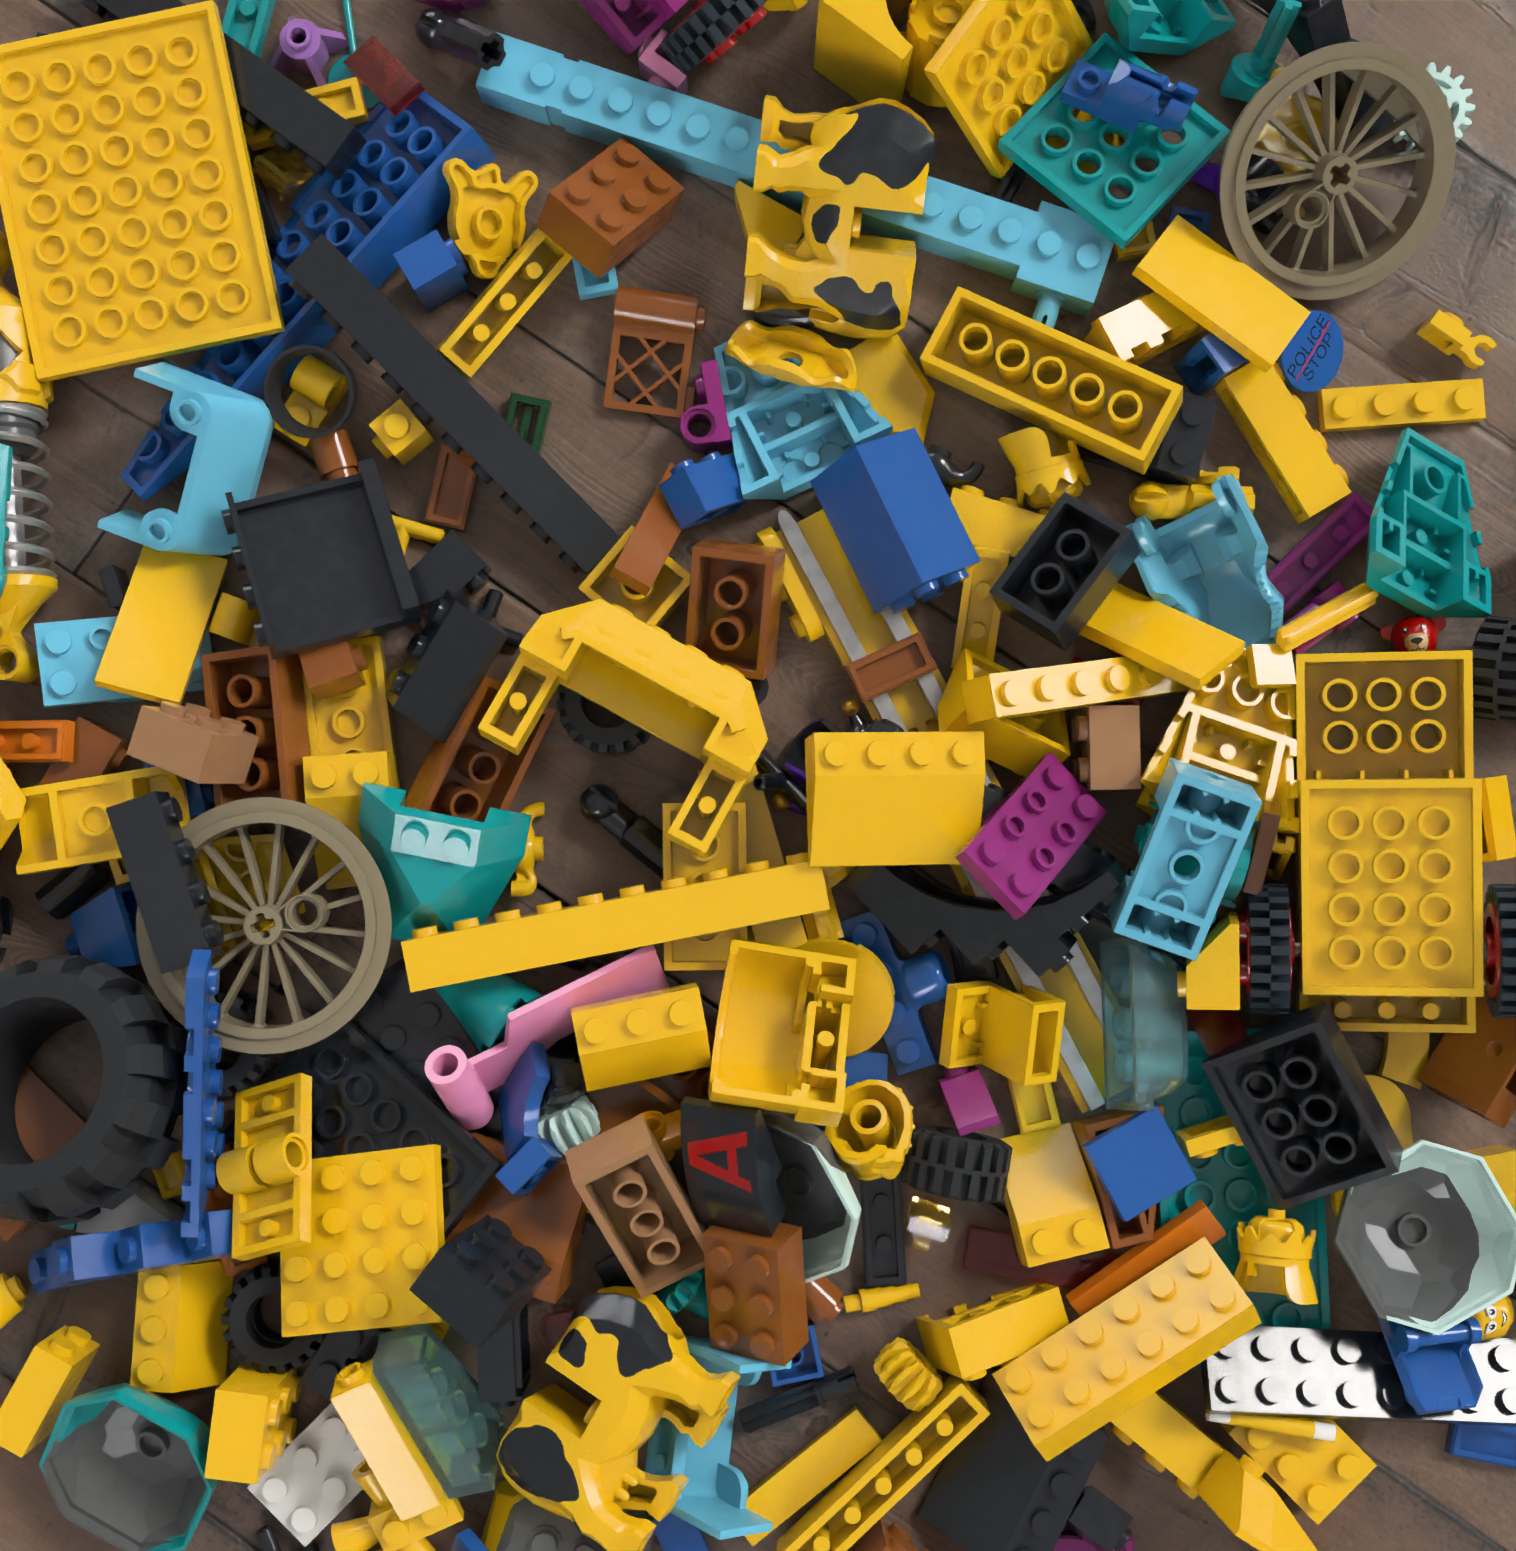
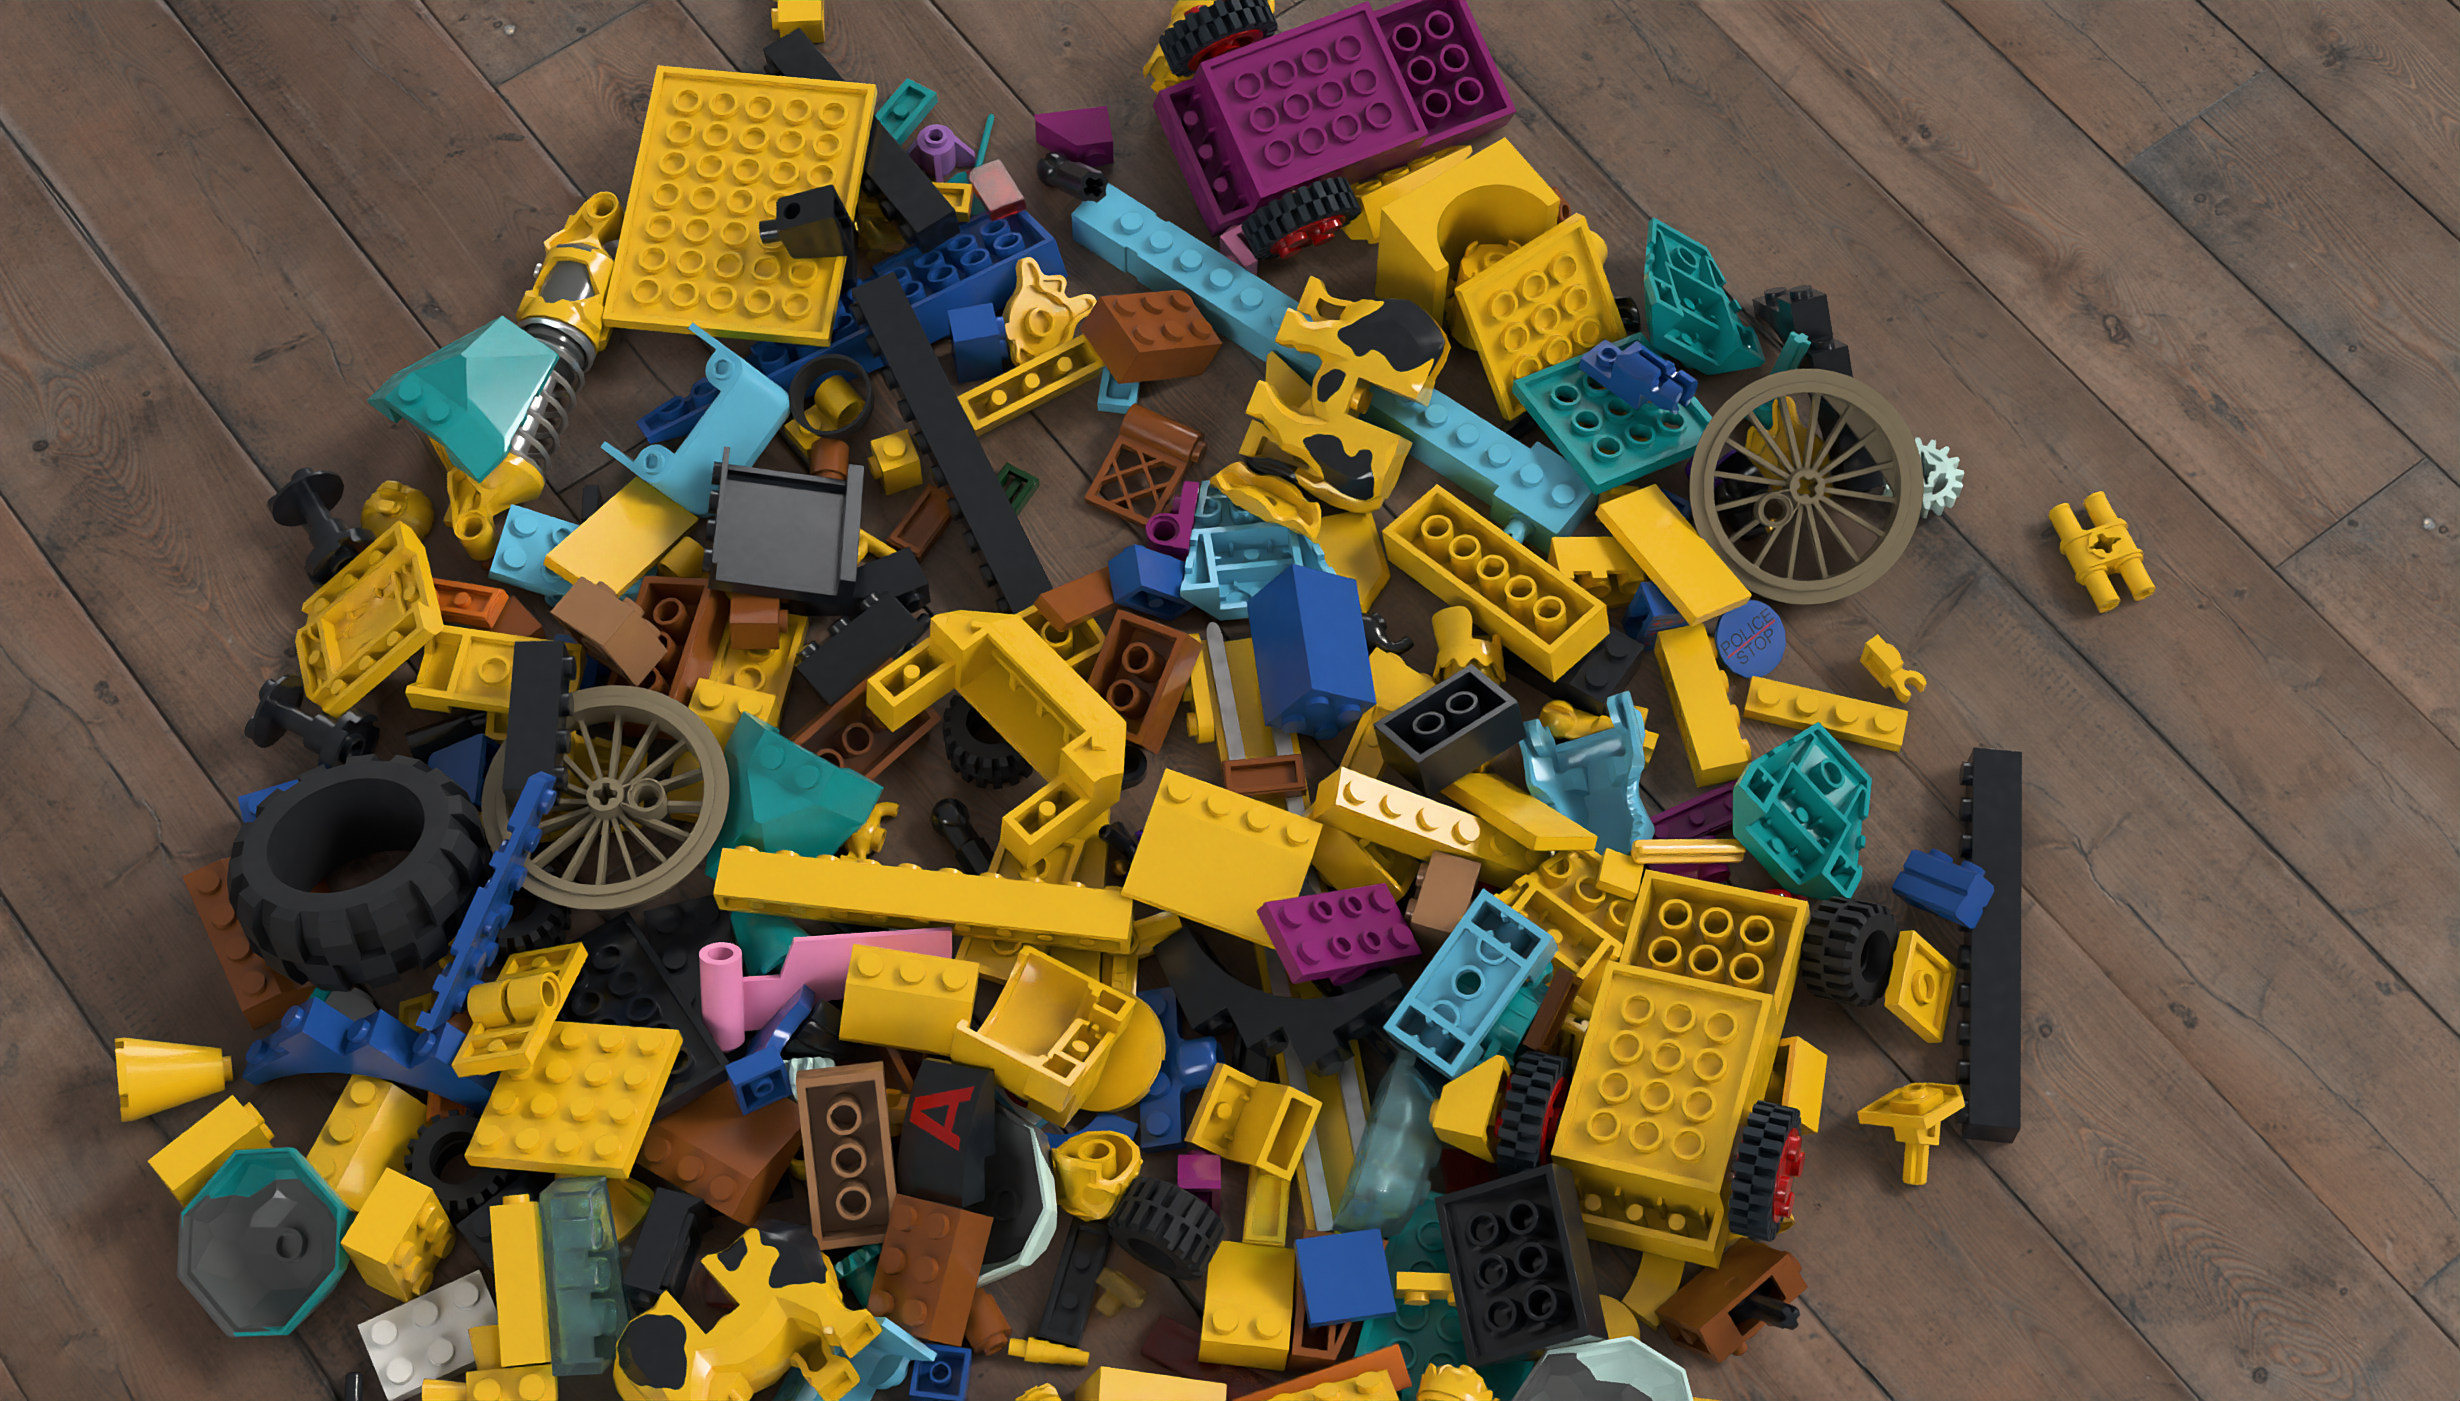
camera: 25 degrees right, 25 degrees down
black brick [409,1214,552,1349] -> none
none -> black torso [759,185,853,259]

